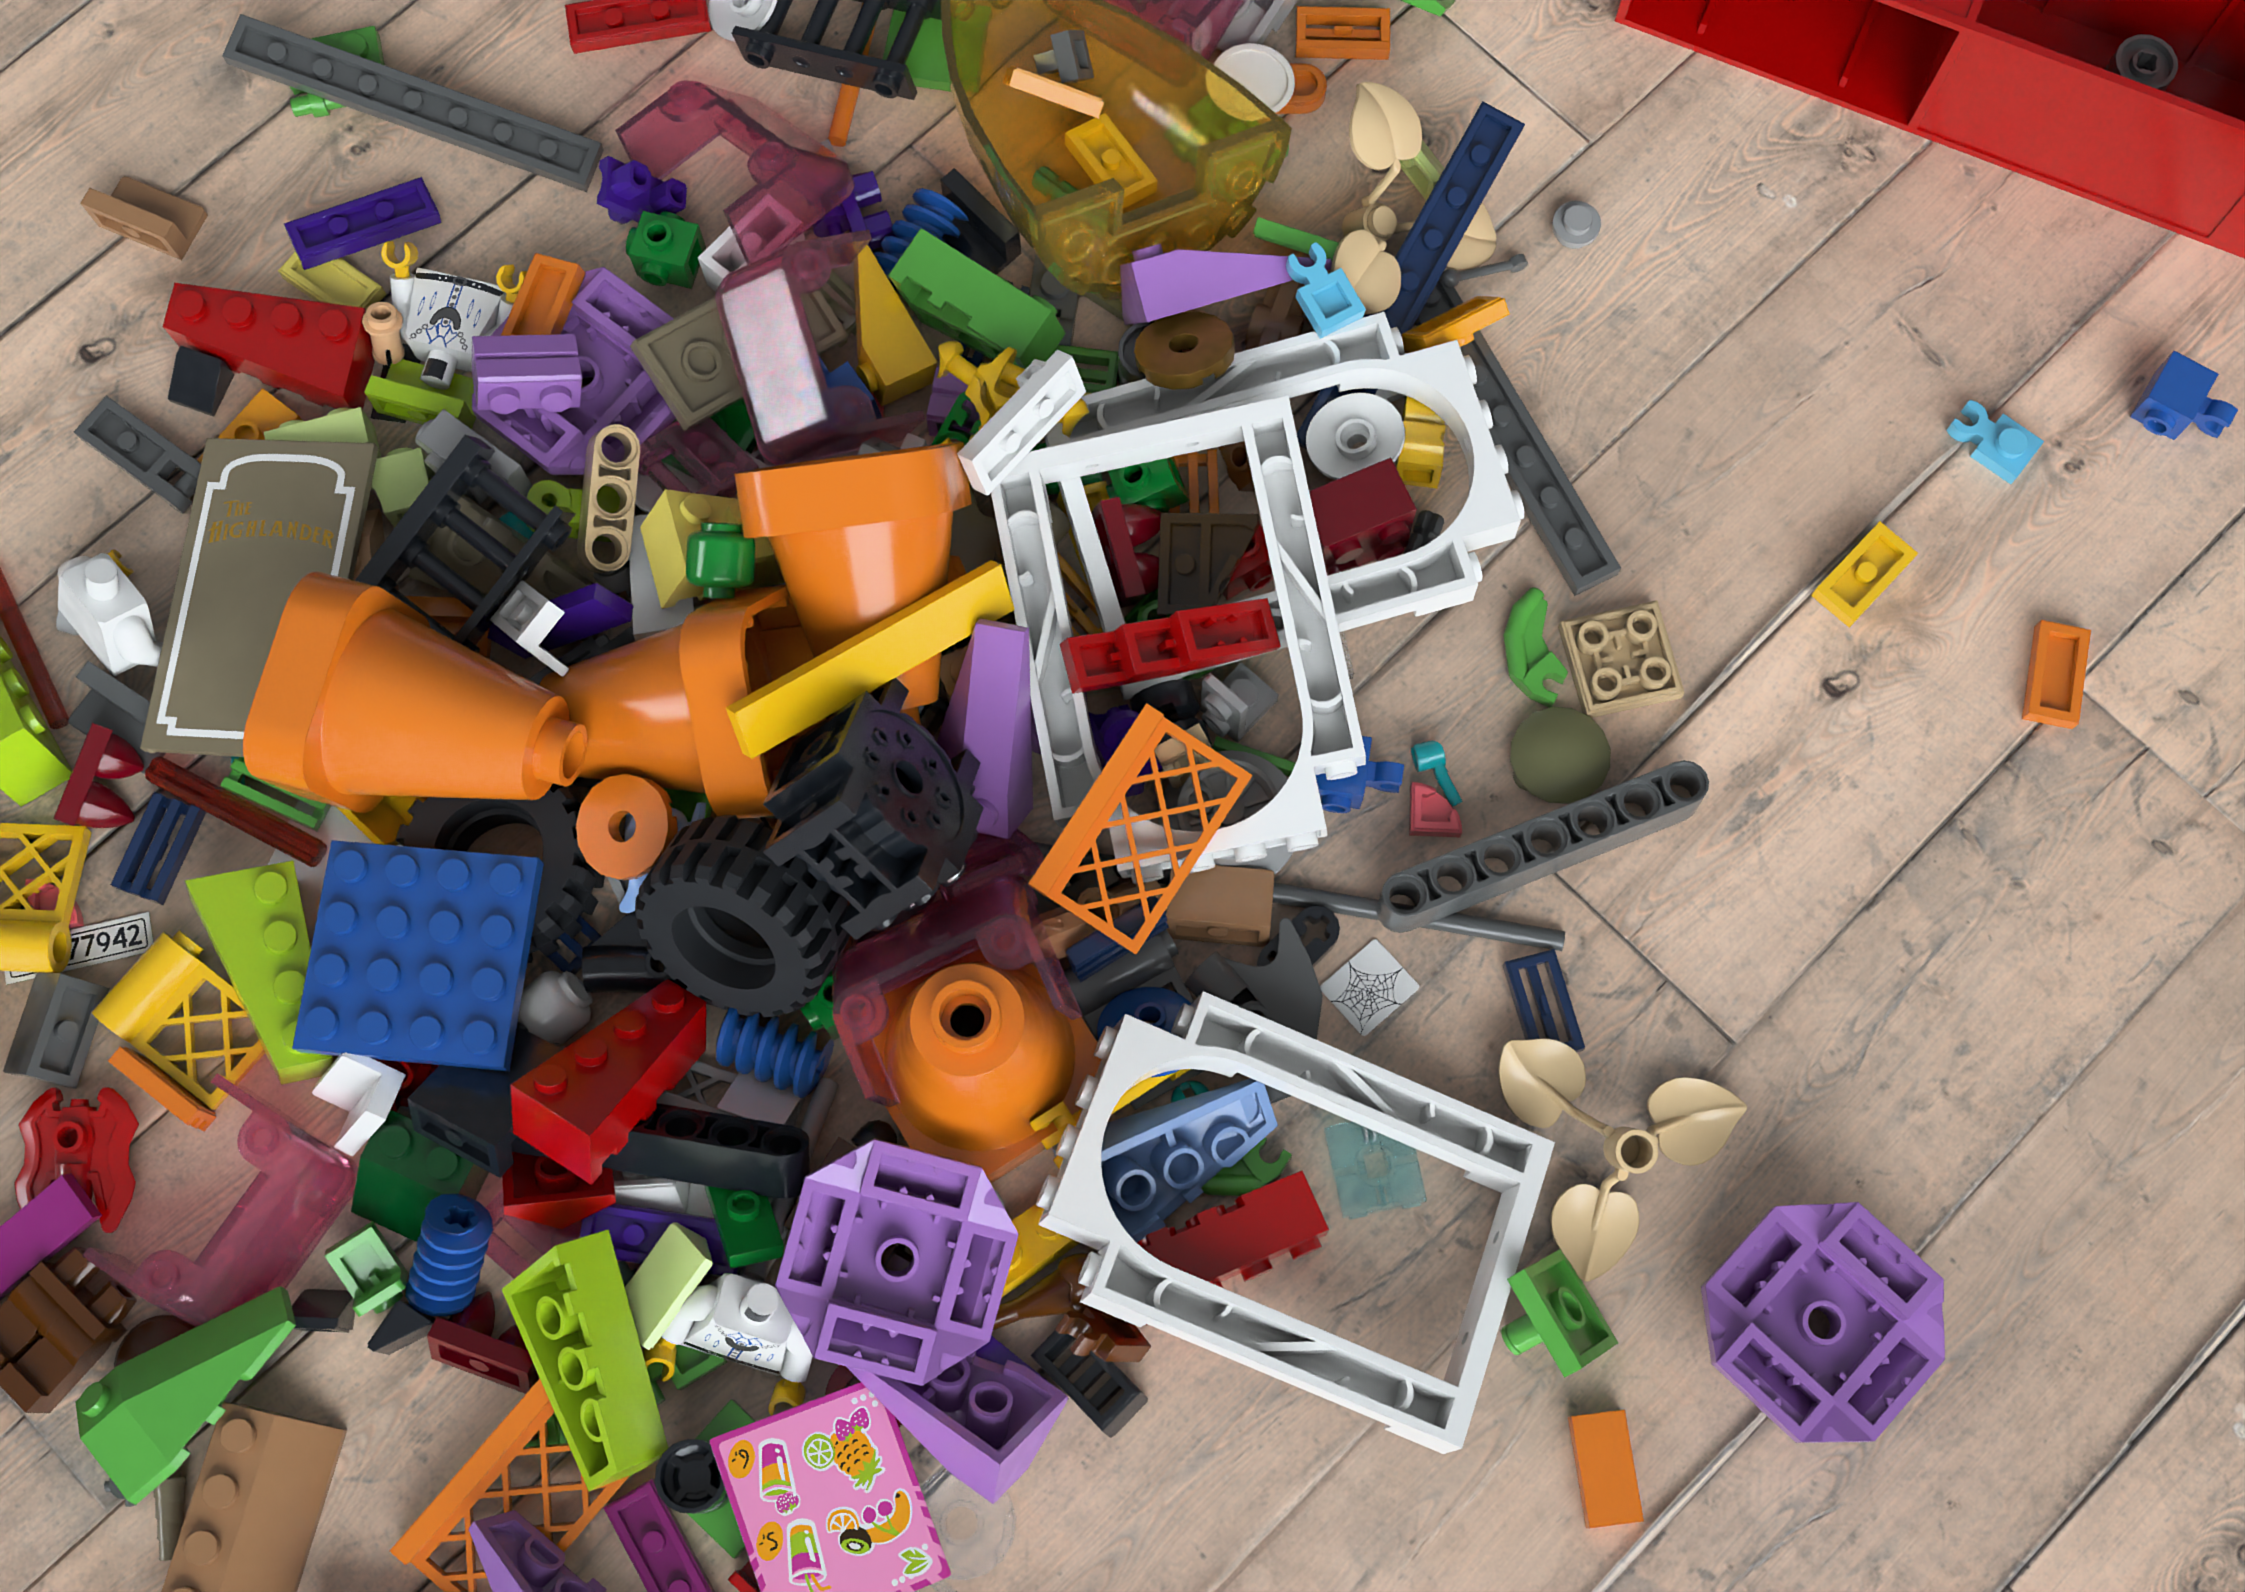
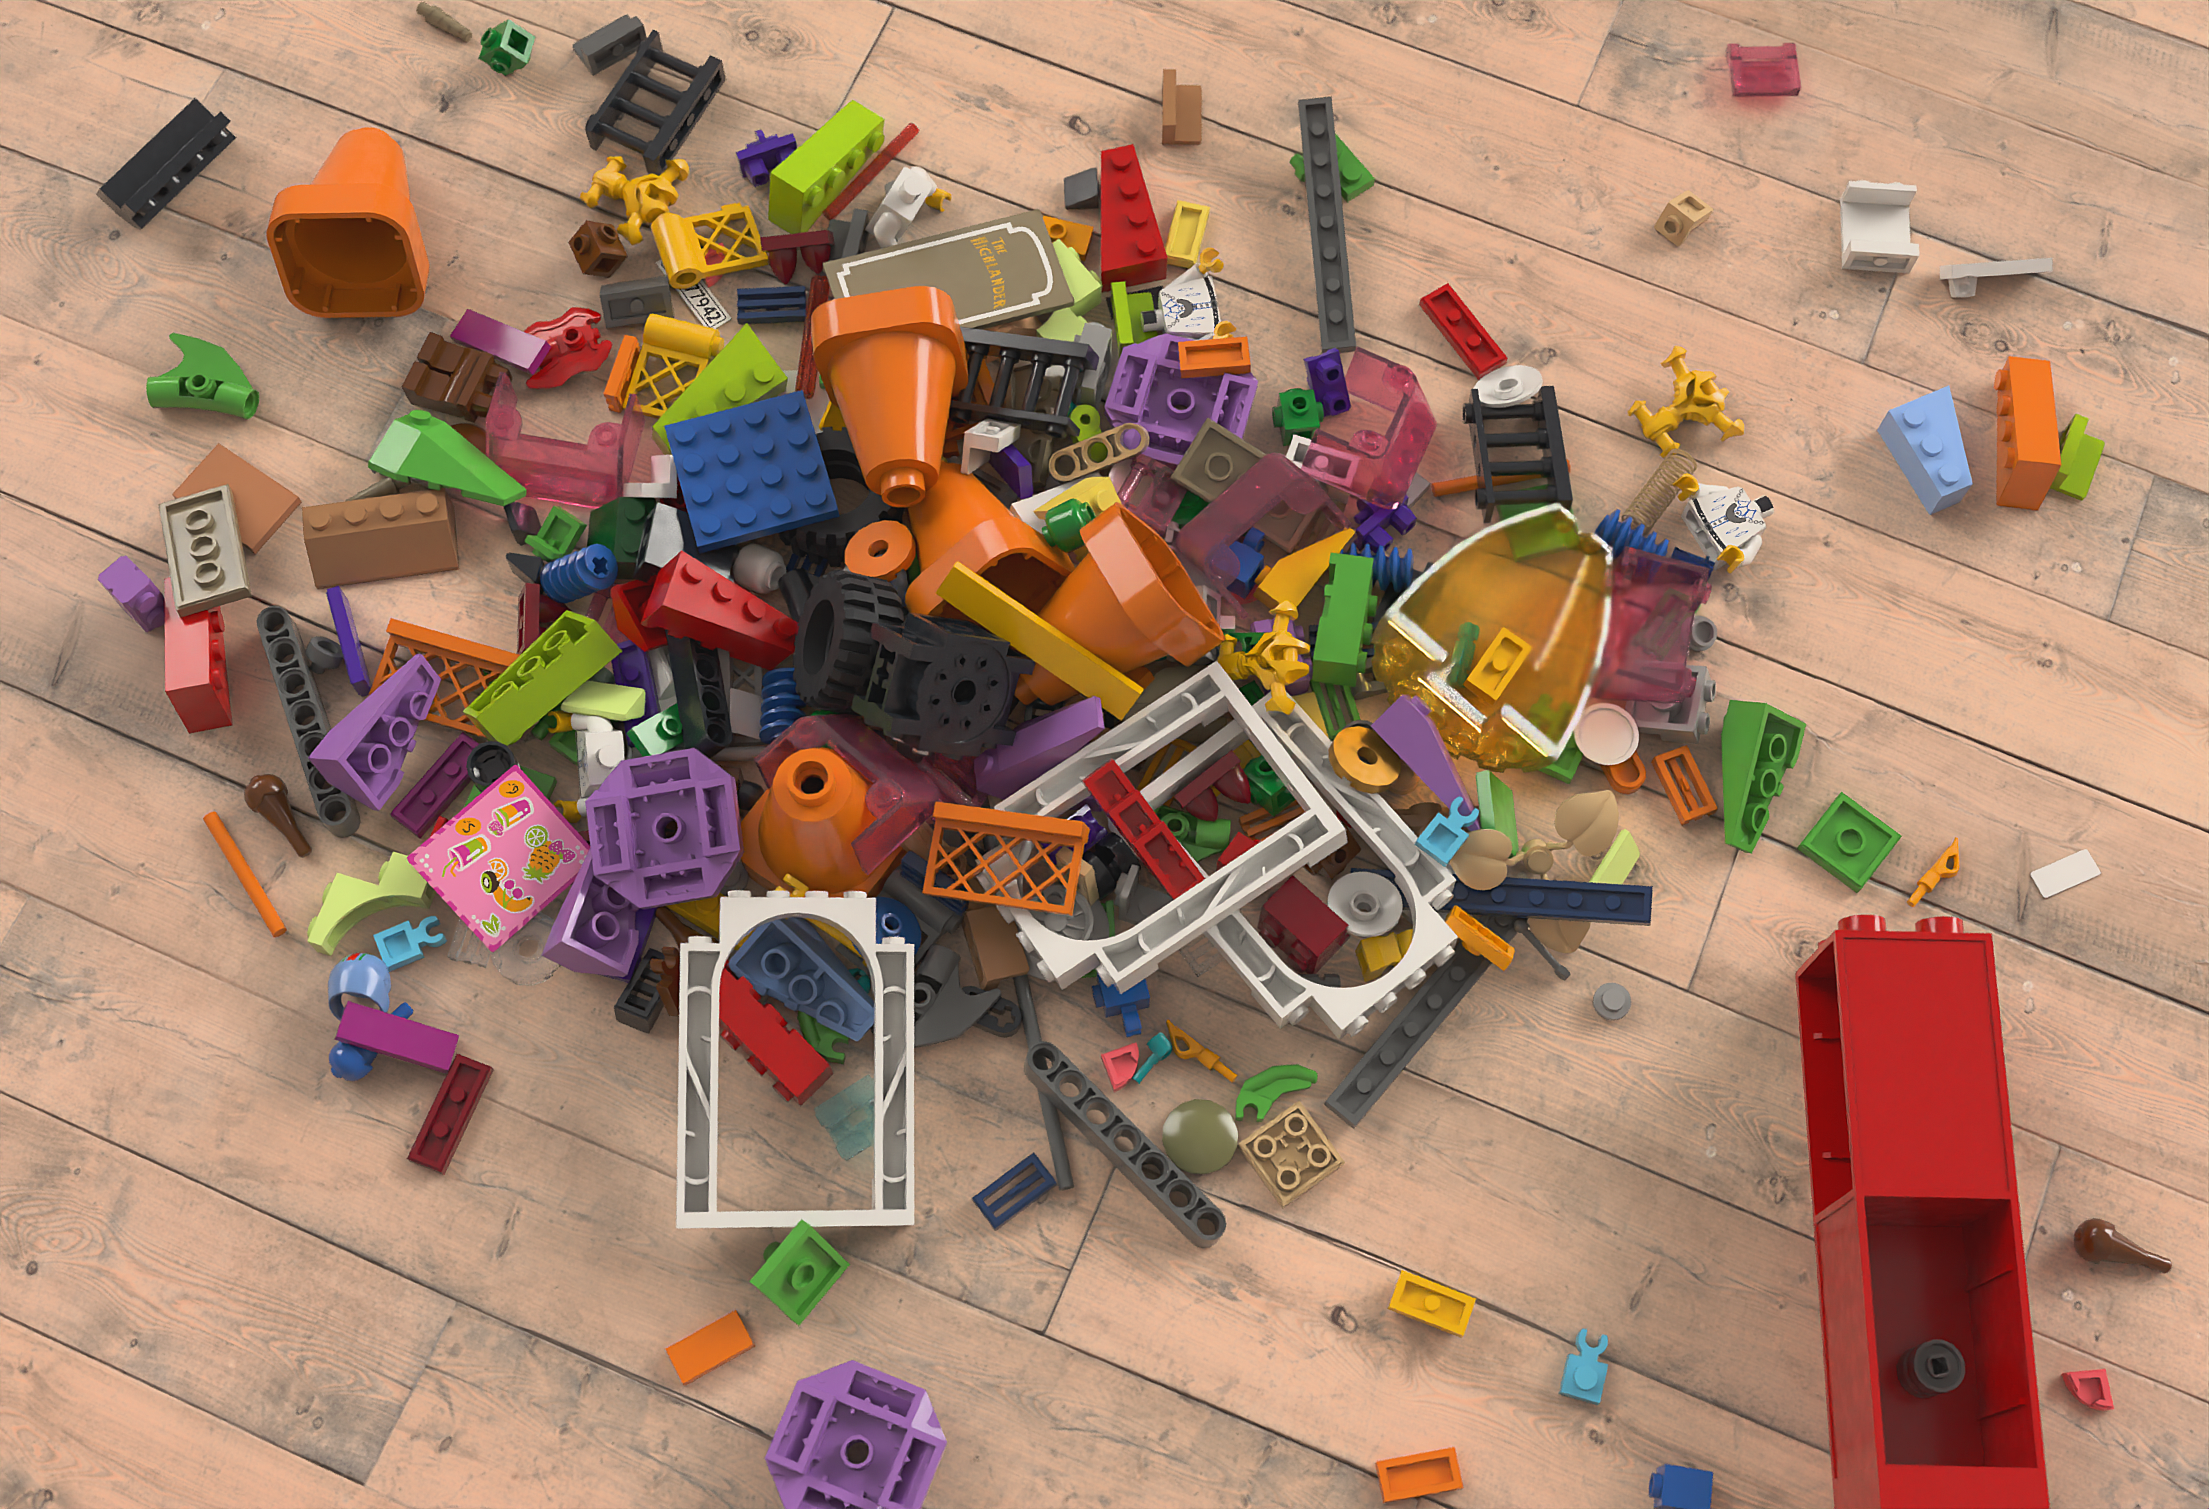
camera: 65 degrees right, 5 degrees down
dark grey plate [74,395,201,514] -> none
dark purple tile [284,177,442,270] -> none
light nougat pin [362,302,405,365] -> none
medium lavender brick [471,334,582,414] -> none
white hinge [957,349,1086,496] -> none
light orange tile [1002,65,1104,119] -> none
dark grey tile [1033,30,1094,83] -> none
dark brown wing [1157,513,1260,617] -> none
white sticker [1320,939,1419,1036] -> none
tan plant [1498,1038,1747,1282] -> none
none -> light orange hand [1166,1019,1238,1083]

